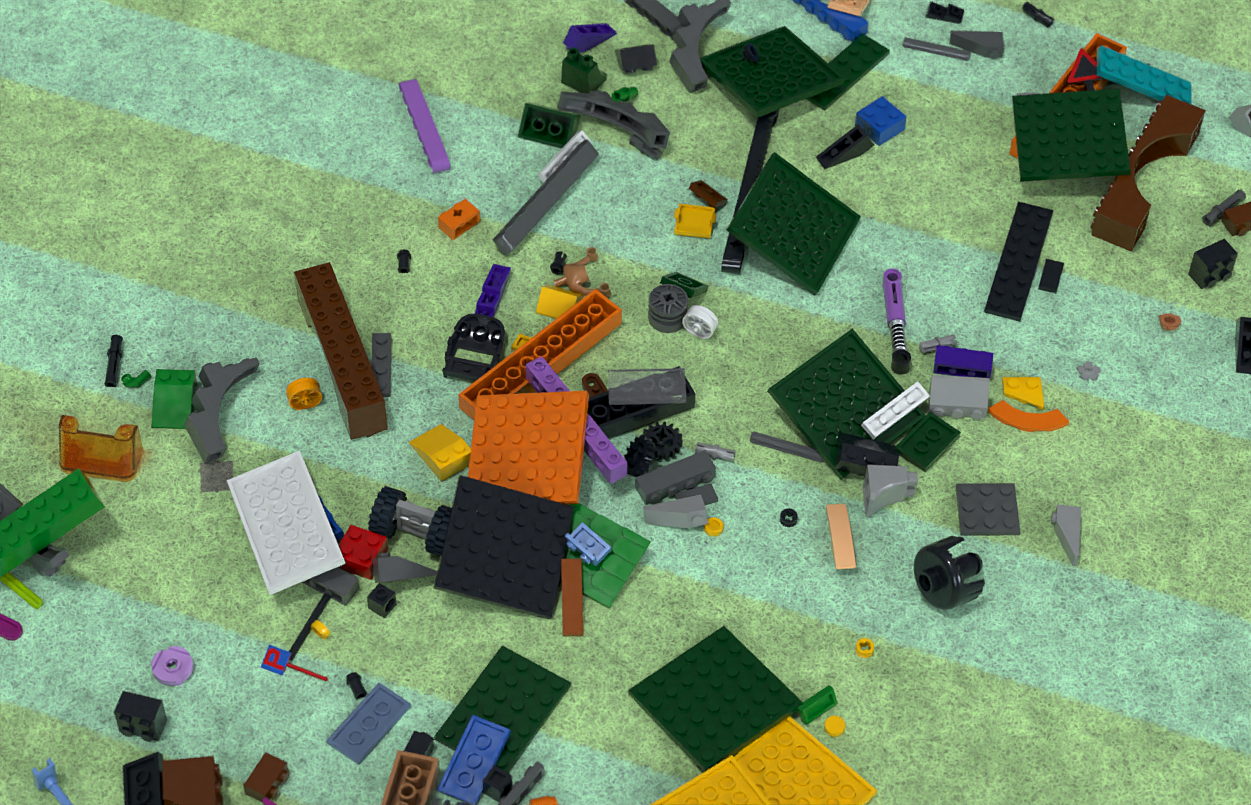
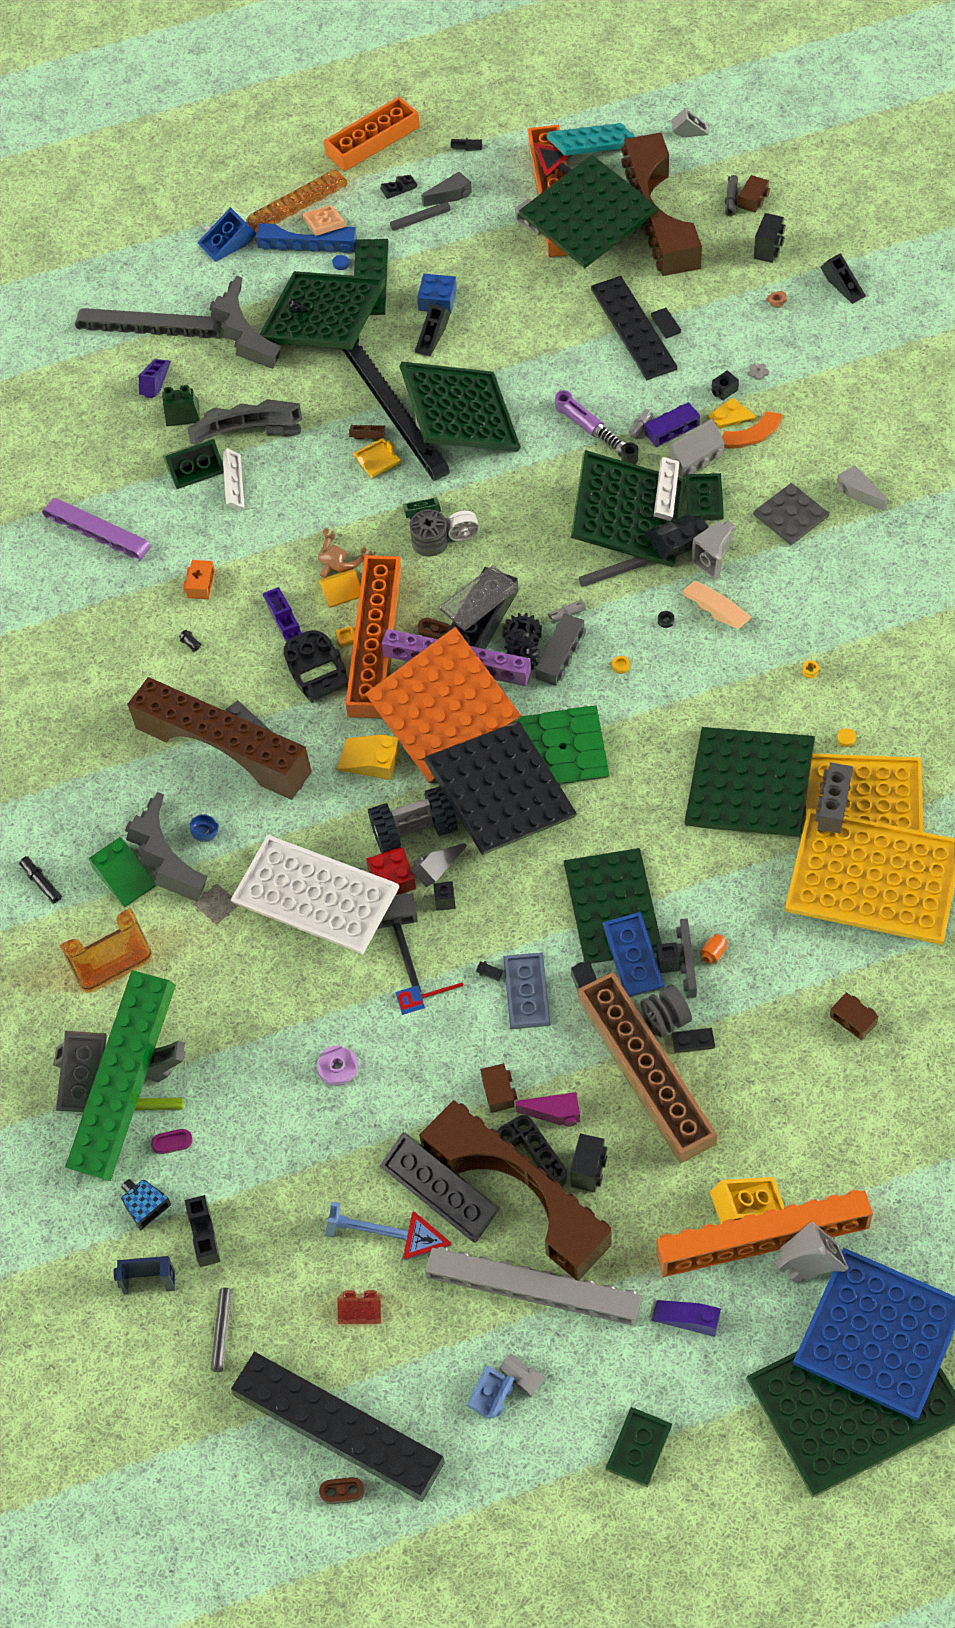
camera: 35 degrees left, 5 degrees up
black brick [114,691,167,742] -> none
green arm [121,370,151,387] -> none
light orange wheel [286,378,322,410] -> none
yellow tile [311,620,331,639] -> none
dark grey beam [493,139,599,255] -> none
black pin [550,251,567,275] -> none
dark orange tile [561,559,583,636] -> none
medium blue bracket [565,522,612,567] -> none
green pin [612,87,638,101] -> none
black slope [614,44,657,74] -> none
light grey slope [643,494,708,528] -> none
dark grey tile [675,483,718,505] -> none
green tile [798,685,838,725] -> none
black piece [914,536,985,610] -> none
none -> blue hair [189,814,219,842]
none -> blue tile [332,255,349,270]
none -> black brick [711,370,739,400]
none -> dark grey brick [815,762,853,834]

